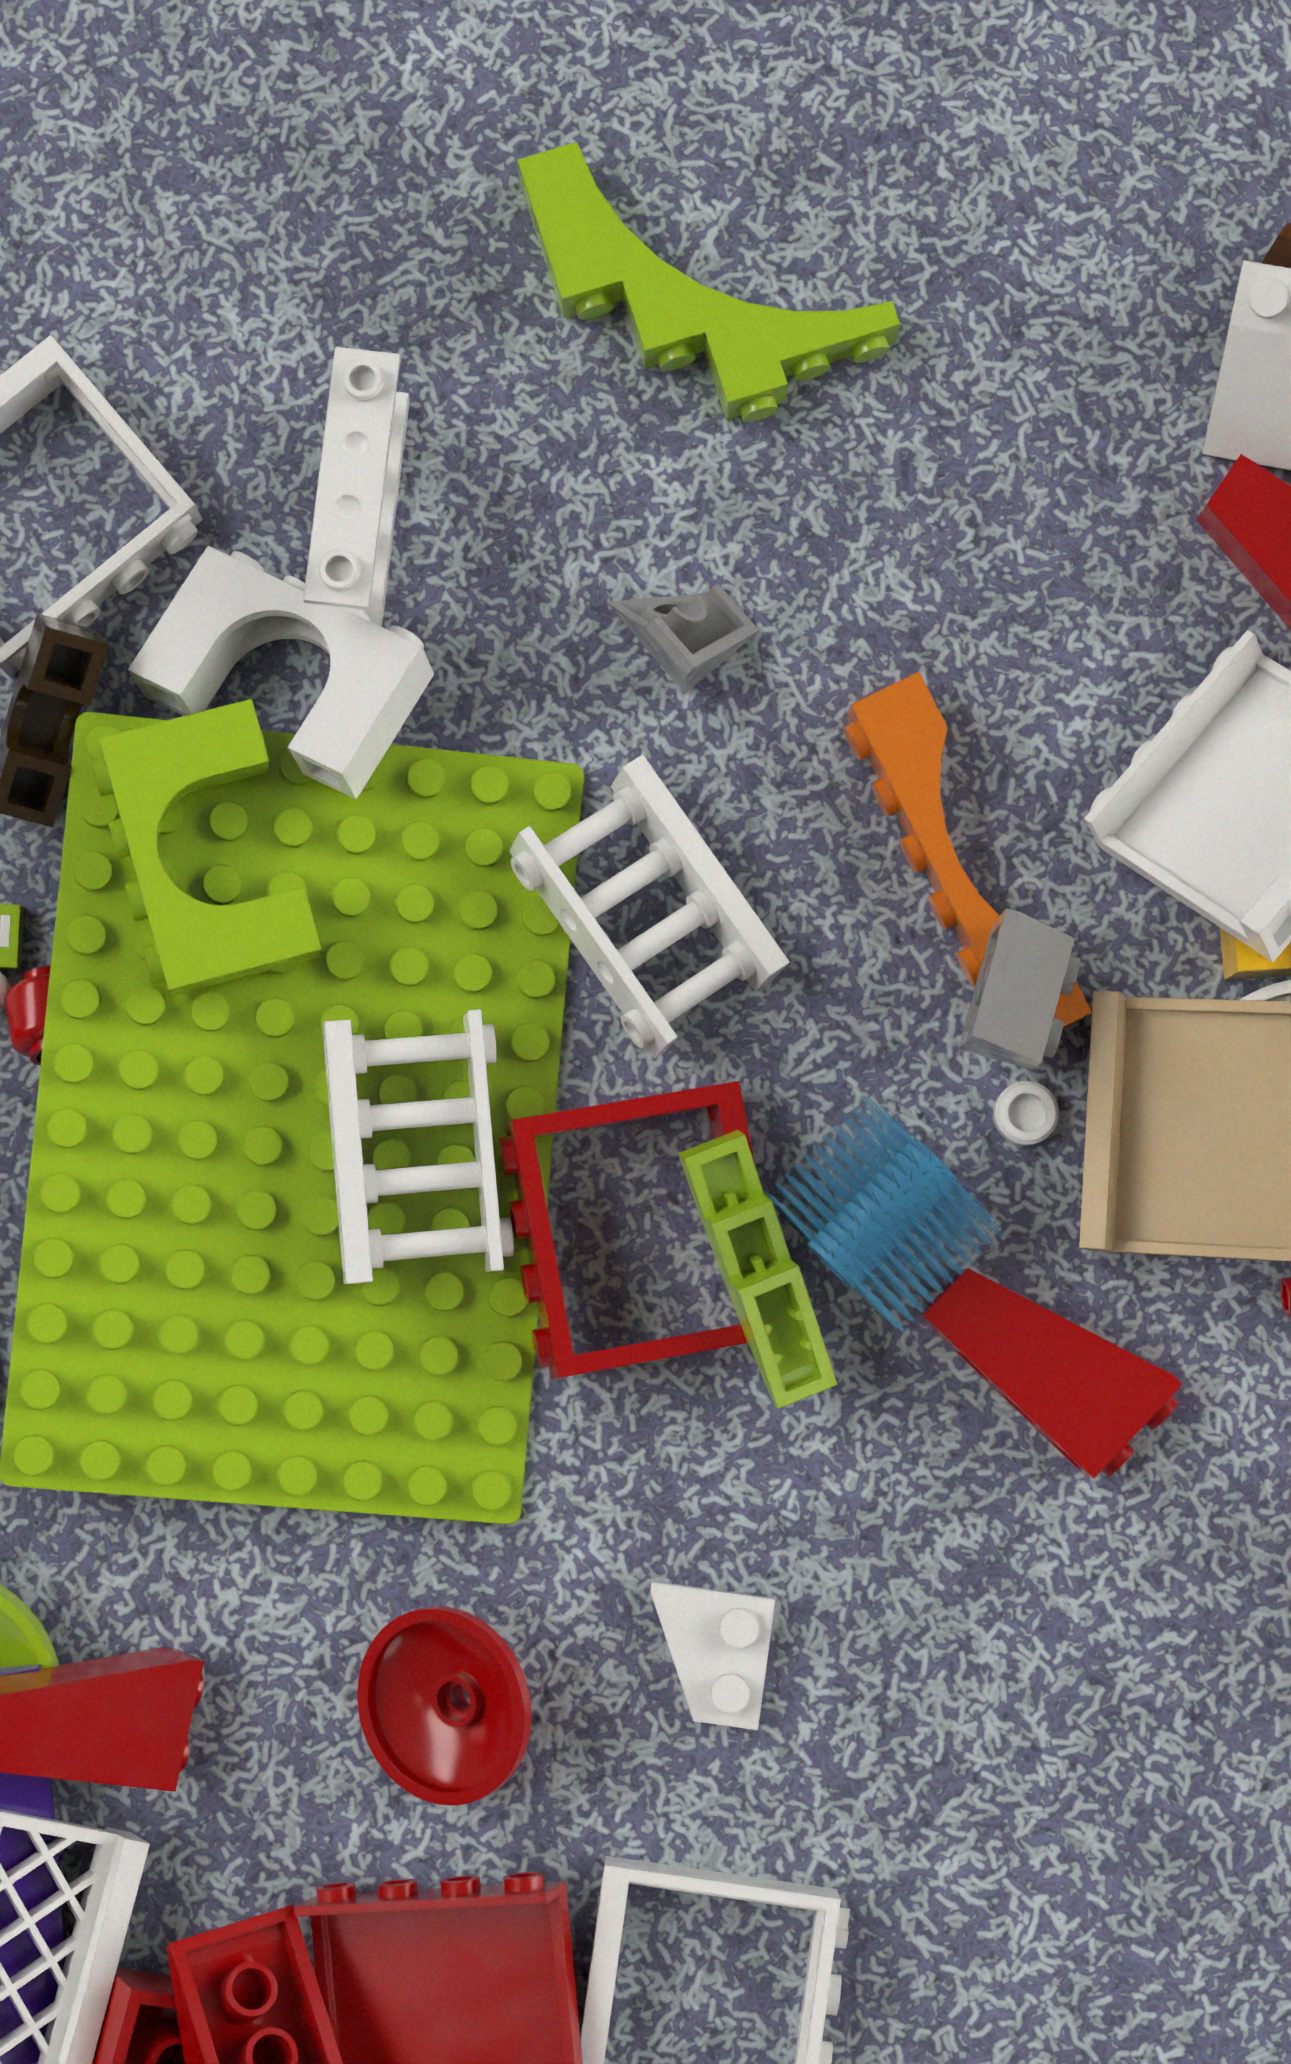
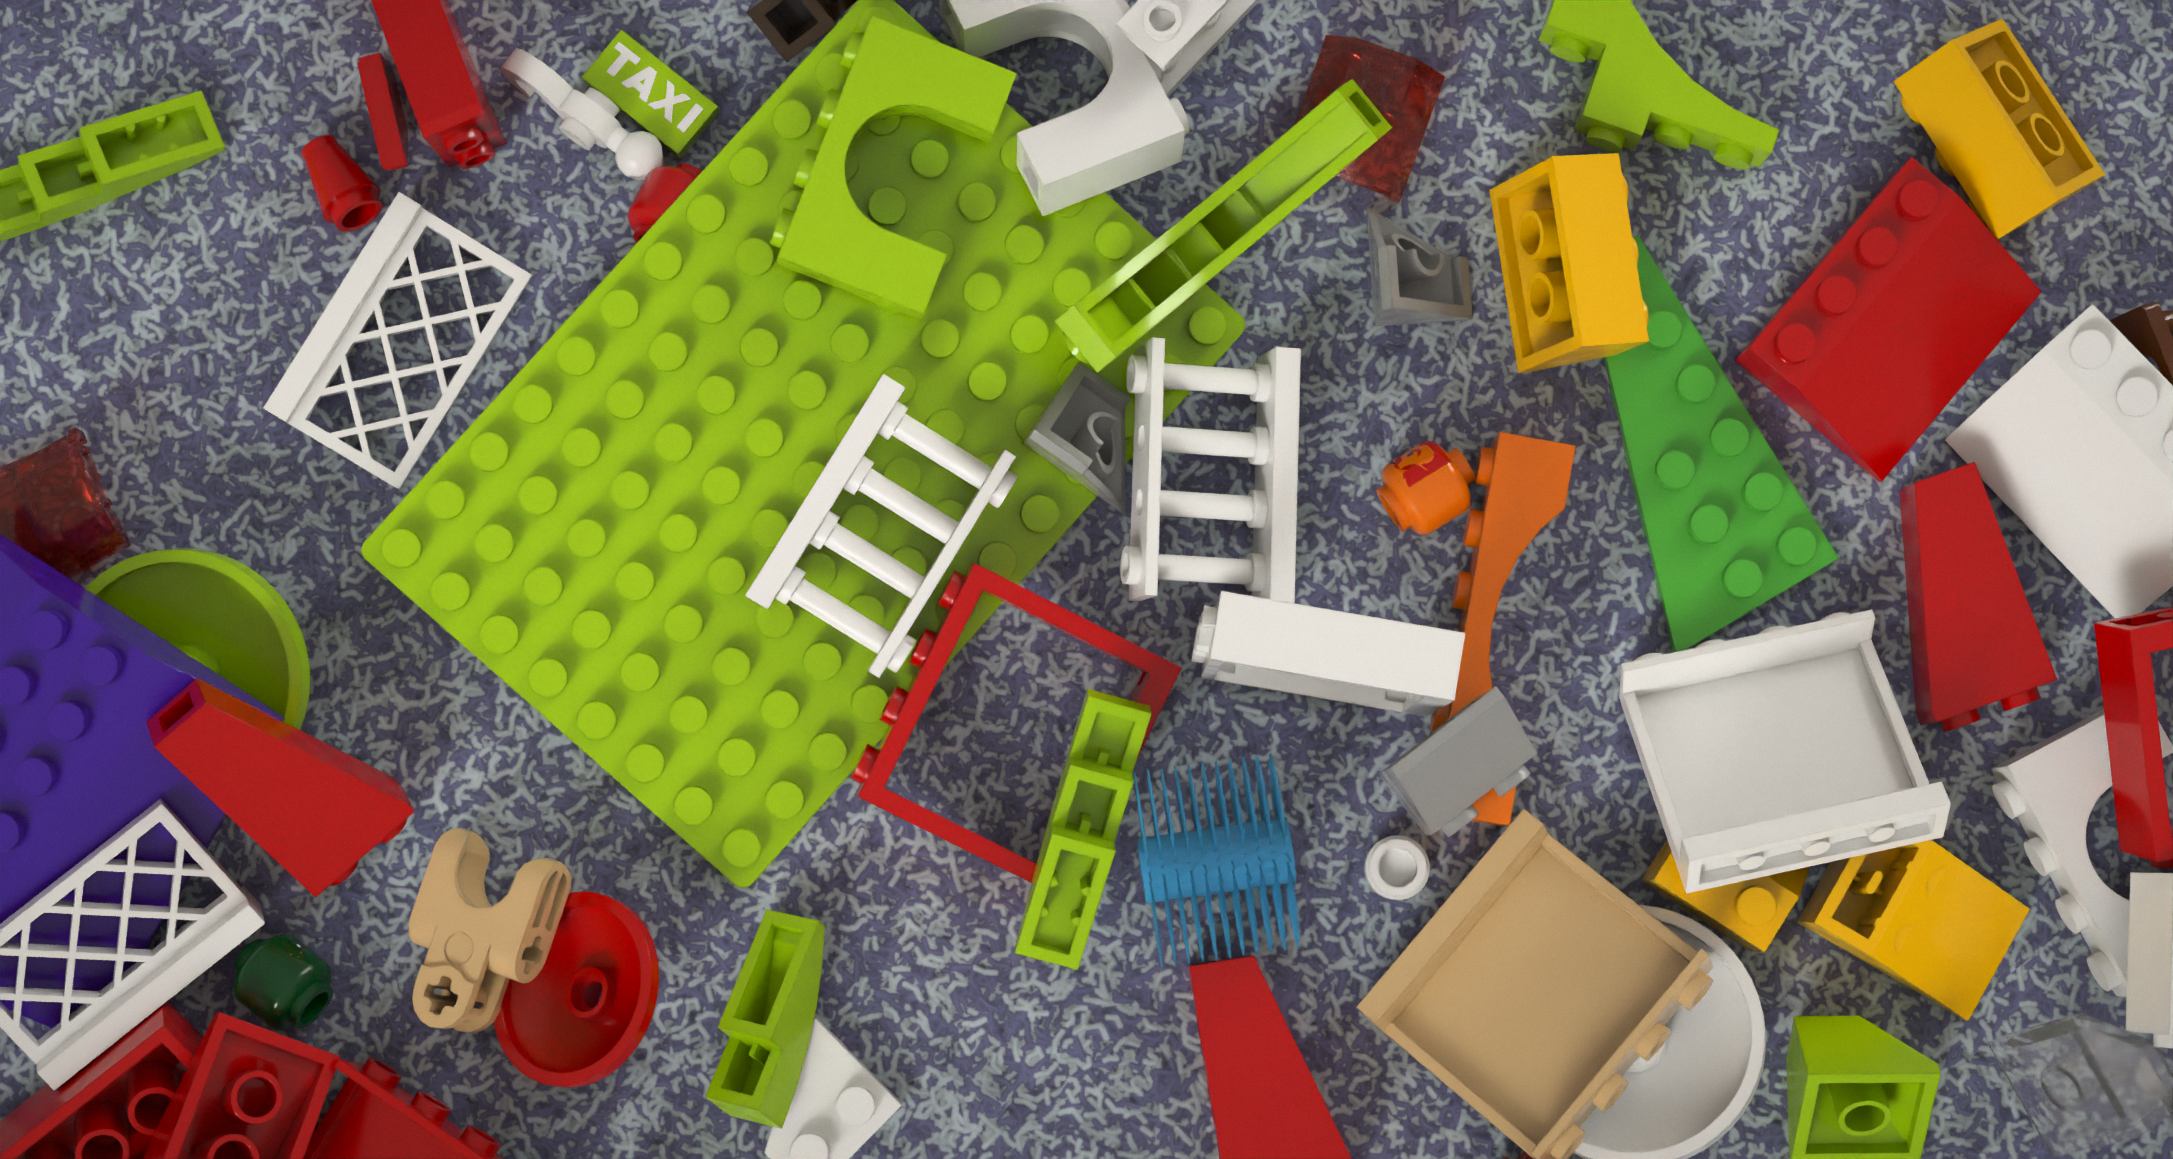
camera: 40 degrees right, 0 degrees up
none -> dark green head [234,934,333,1031]
none -> tan piece [409,827,572,1033]
none -> lime slope [705,909,825,1129]
none -> light grey slope [1022,362,1131,515]
none -> lime arch [1055,79,1392,373]
none -> white window [1191,591,1465,717]
none -> clear red slope [1294,35,1445,203]
none -> orange head [1376,440,1476,536]
none -> yellow slope [1489,153,1649,373]
none -> bright green wing [1604,235,1839,653]
none -> red slope [1734,157,2041,482]
none -> yellow slope [1893,18,2106,240]

